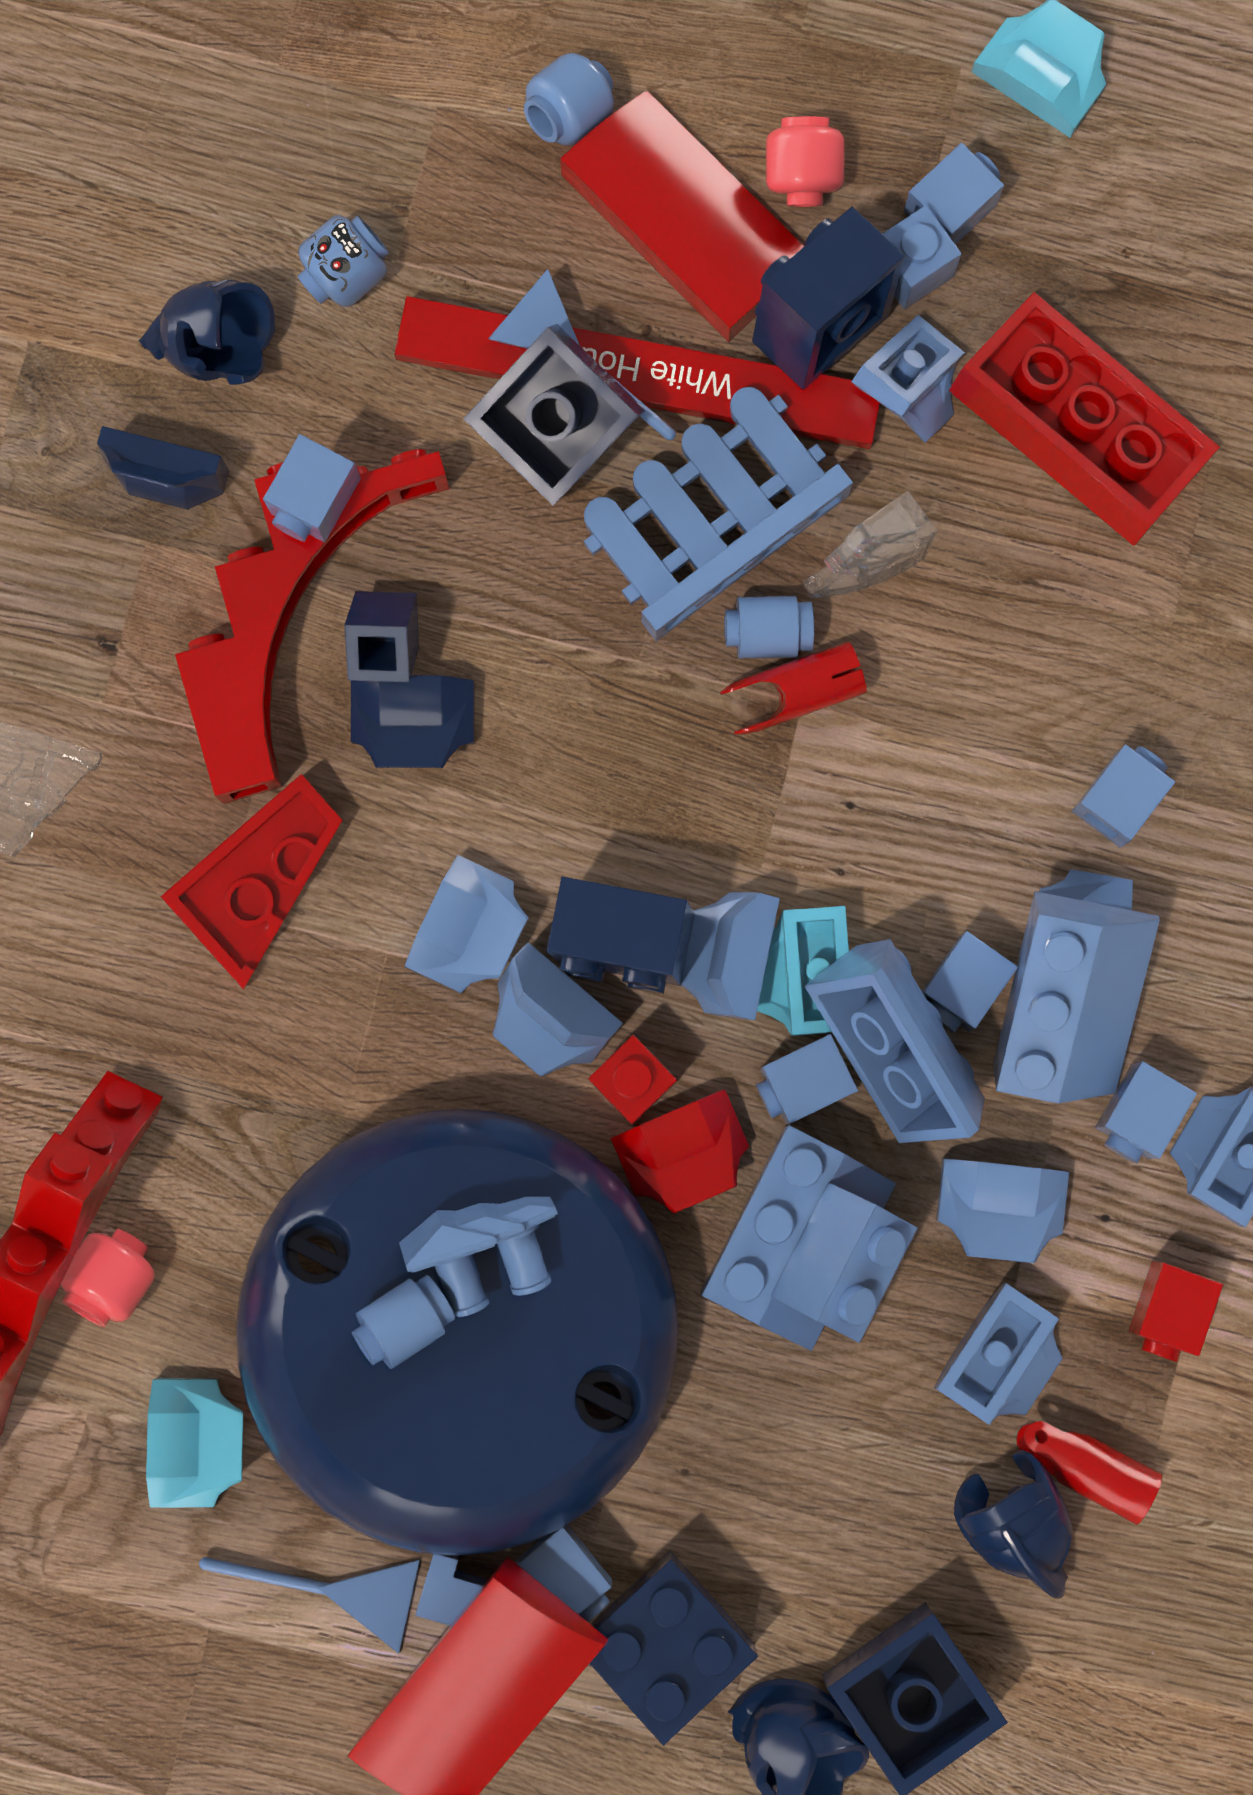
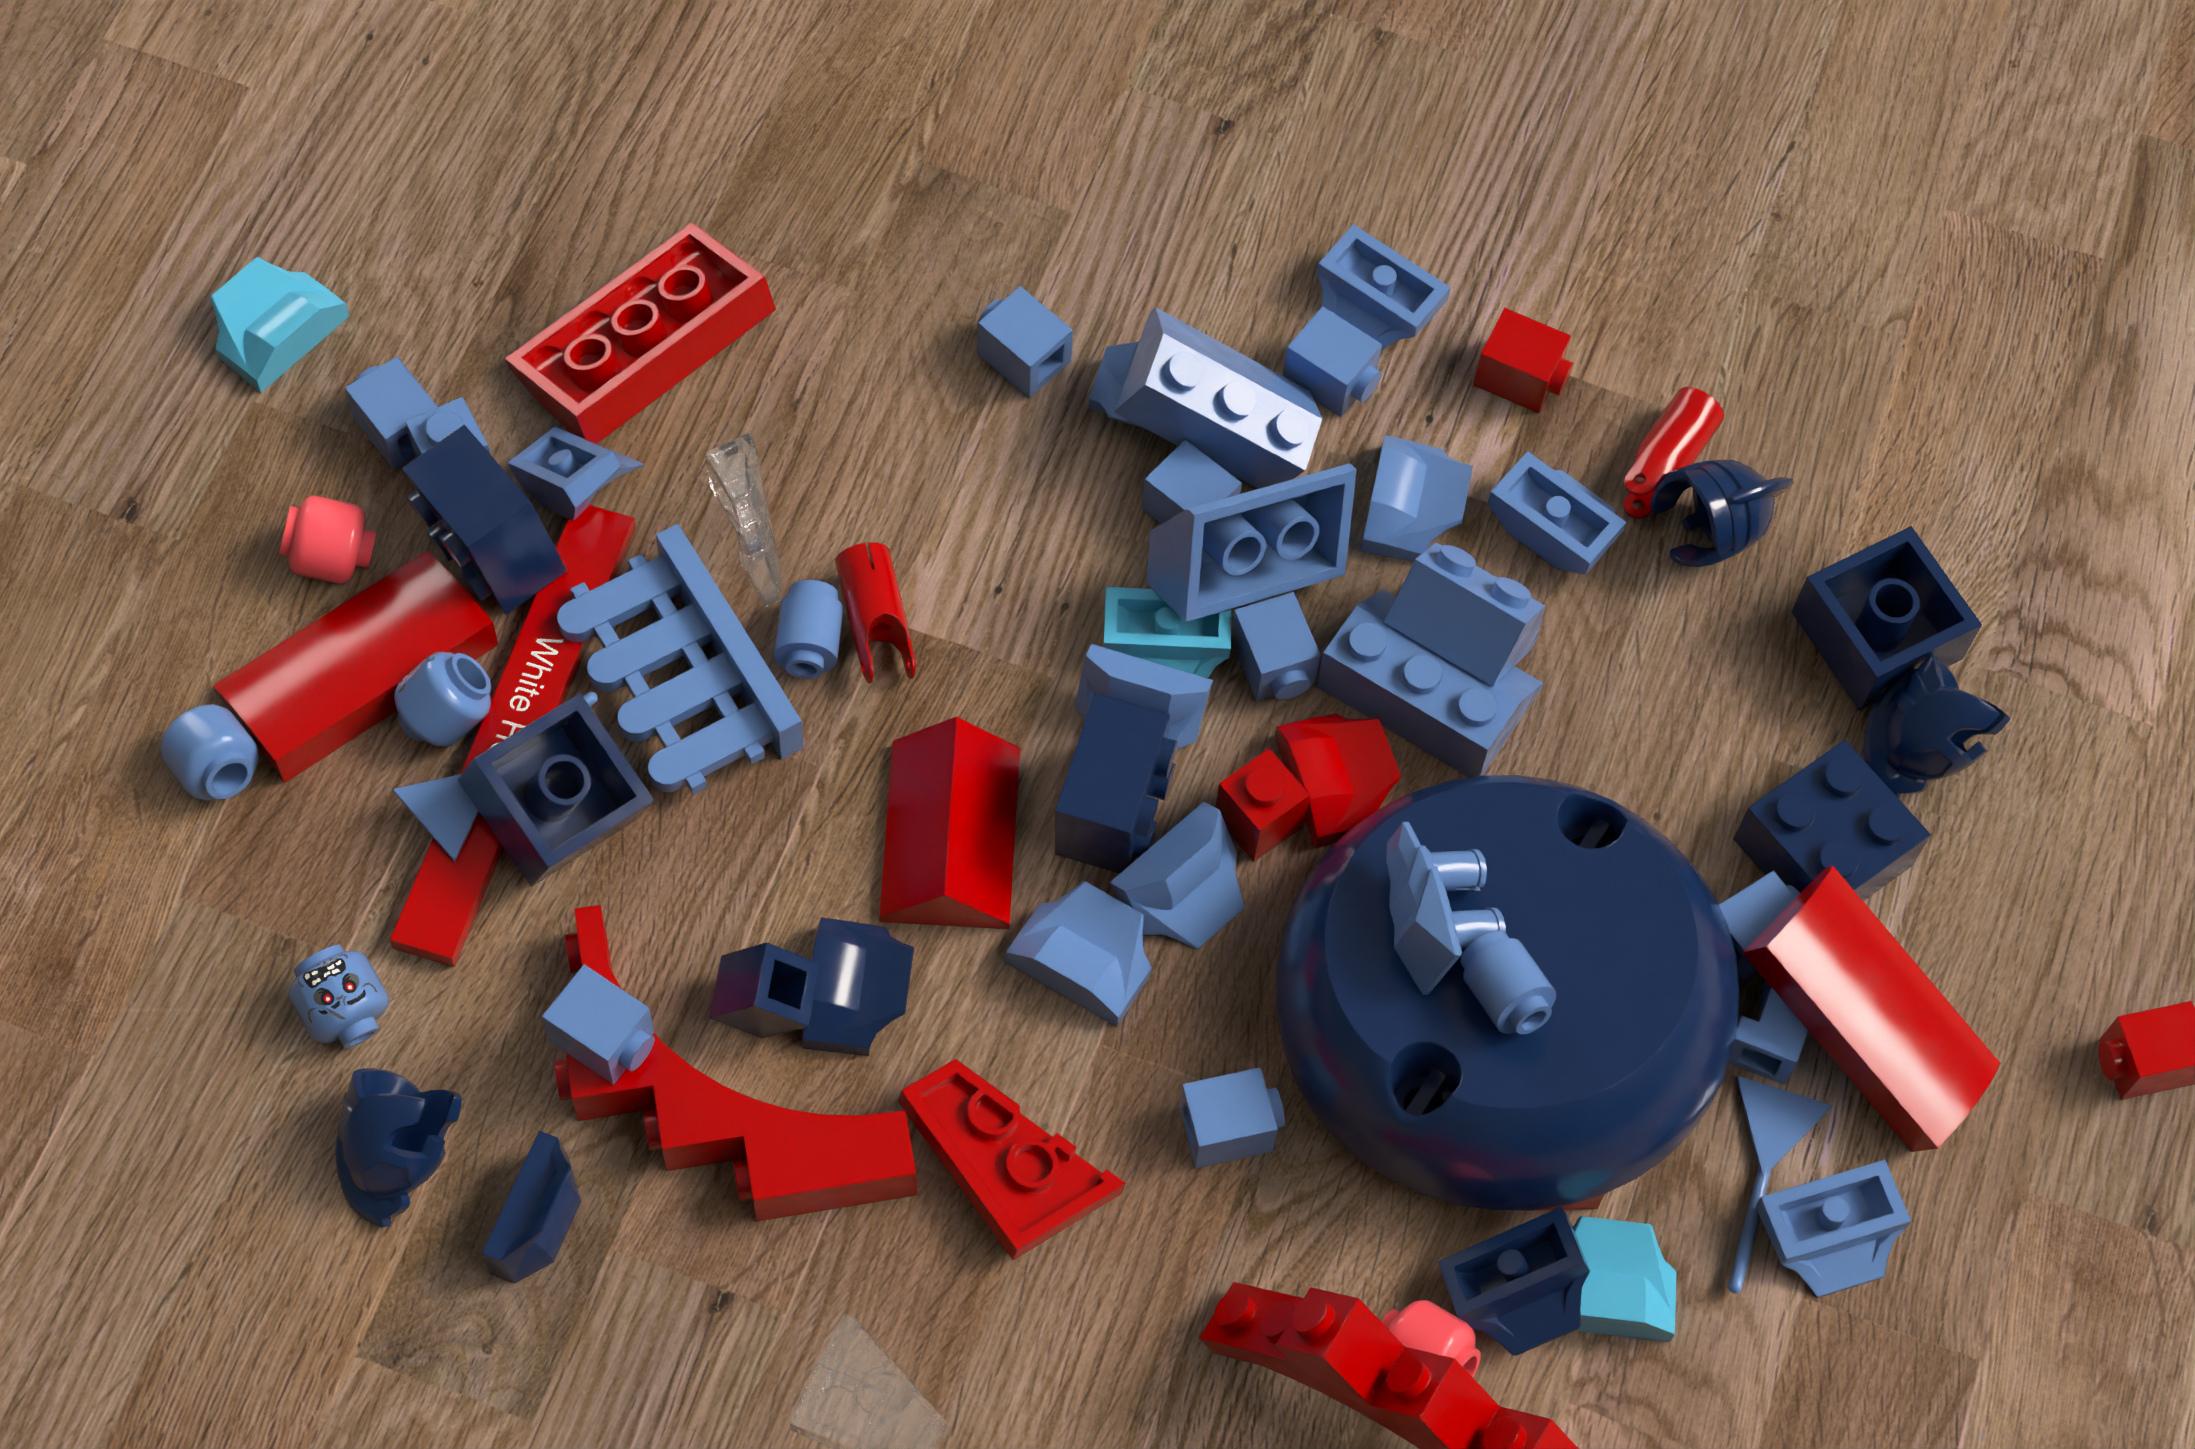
camera: 90 degrees left, 20 degrees down
none -> medium blue head [394,651,491,747]
none -> red slope [879,716,1020,929]
none -> medium blue brick [1179,1067,1285,1169]
none -> dark blue slope [1437,1206,1590,1356]
none -> medium blue slope [1756,1160,1912,1297]

